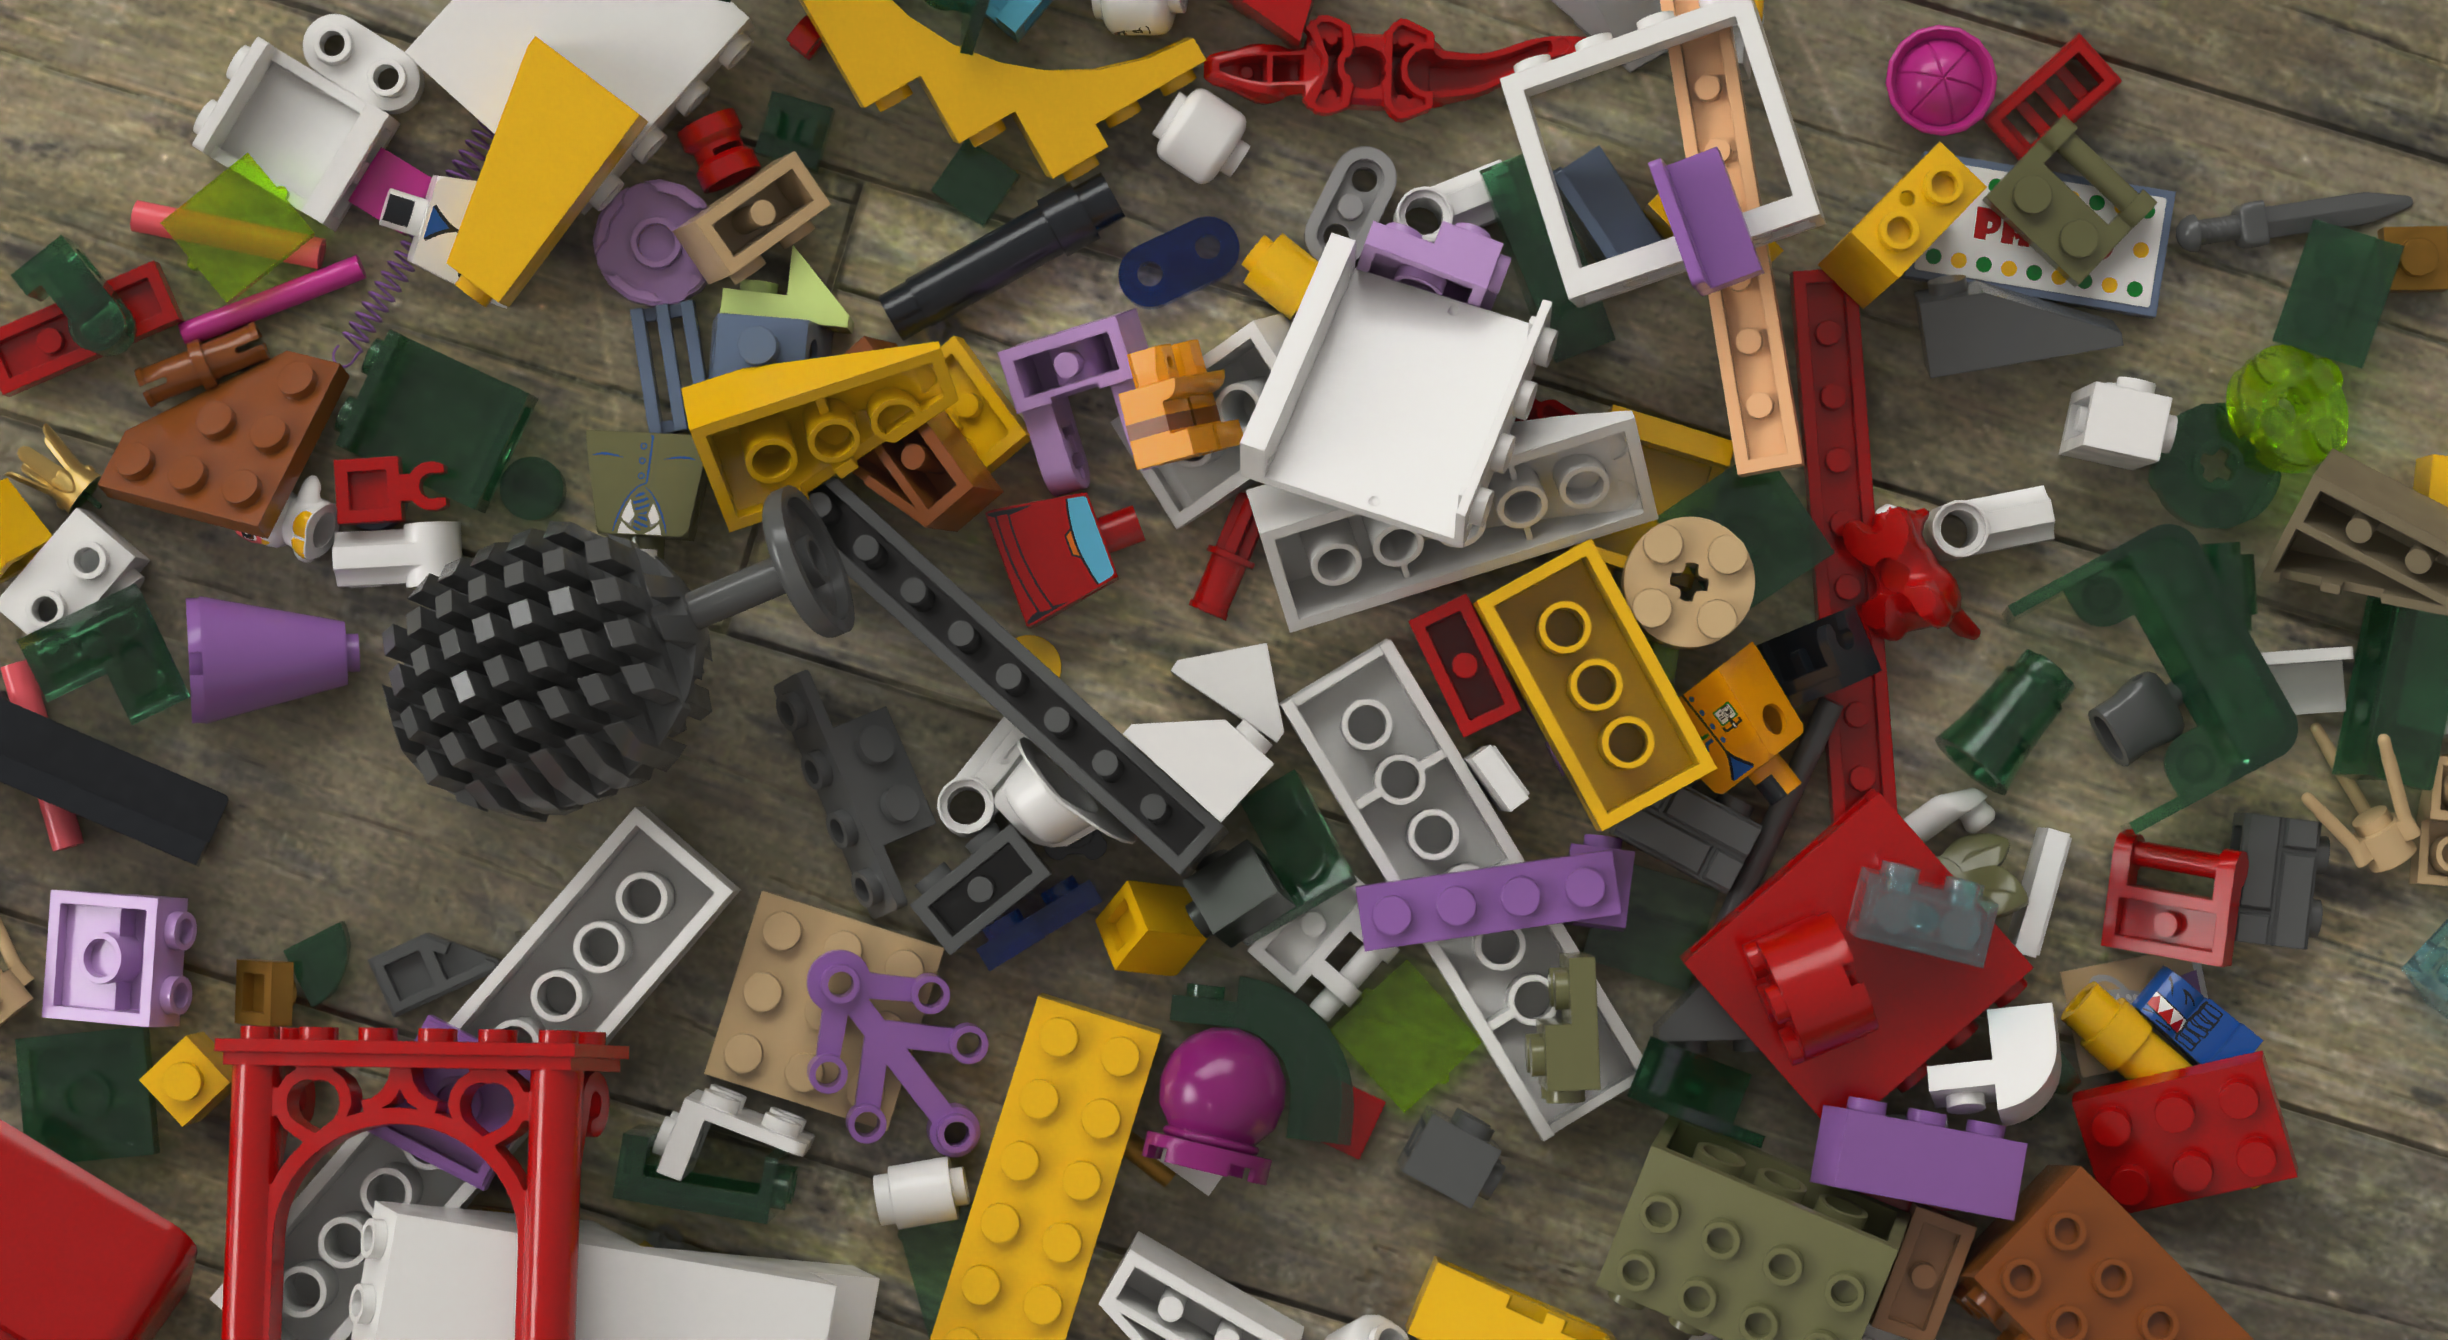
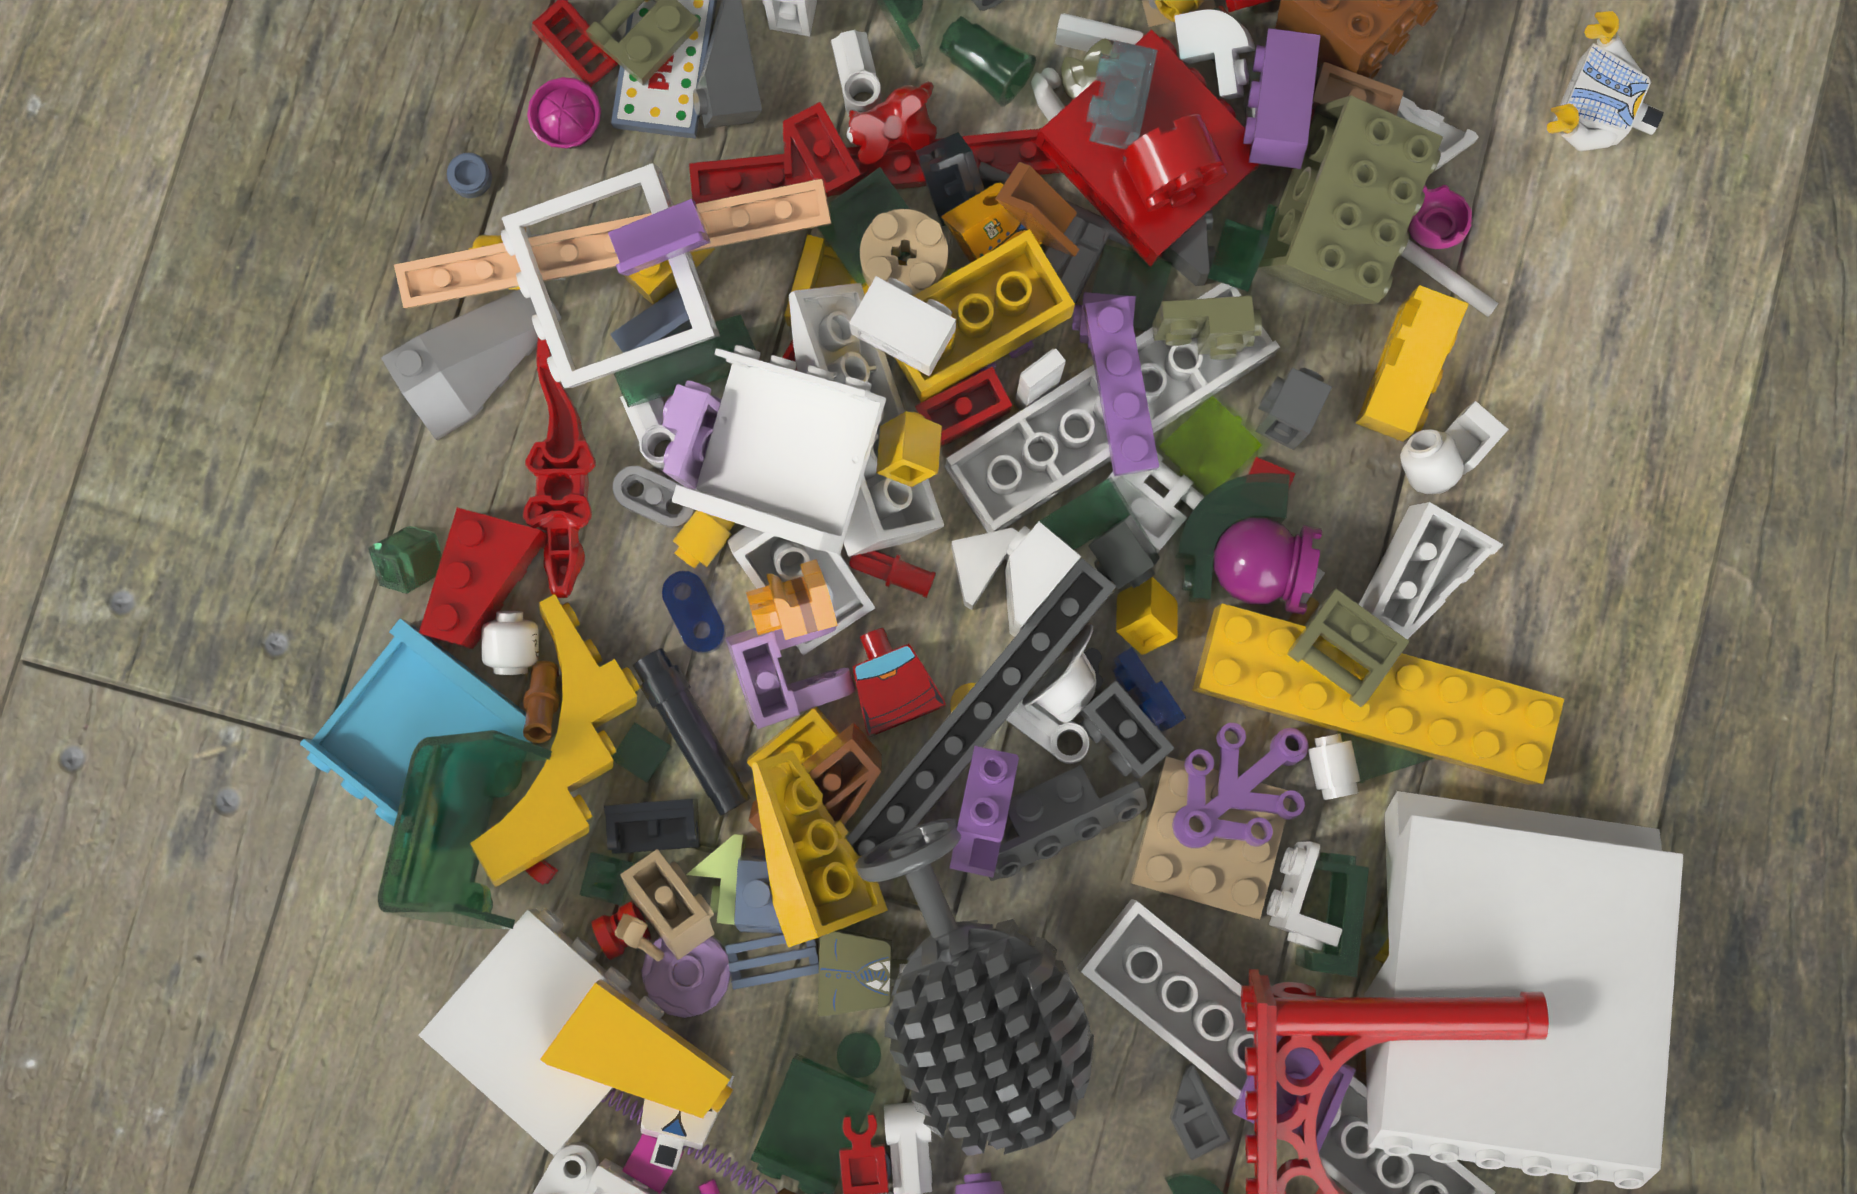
camera: 90 degrees left, 5 degrees down
white head [1152,88,1250,184] -> none
yellow window [1818,142,1987,309] -> none
none -> dark orange pin [523,661,559,743]
none -> black hinge [604,799,701,854]
none -> tan hand [615,914,664,961]
none -> red wing [783,102,862,198]
none -> white brick [849,276,956,376]
none -> yellow brick [876,411,942,487]
none -> medium lavender panel [950,746,1019,878]
none -> dark orange panel [995,162,1080,257]
none -> olive plate [1287,589,1410,707]

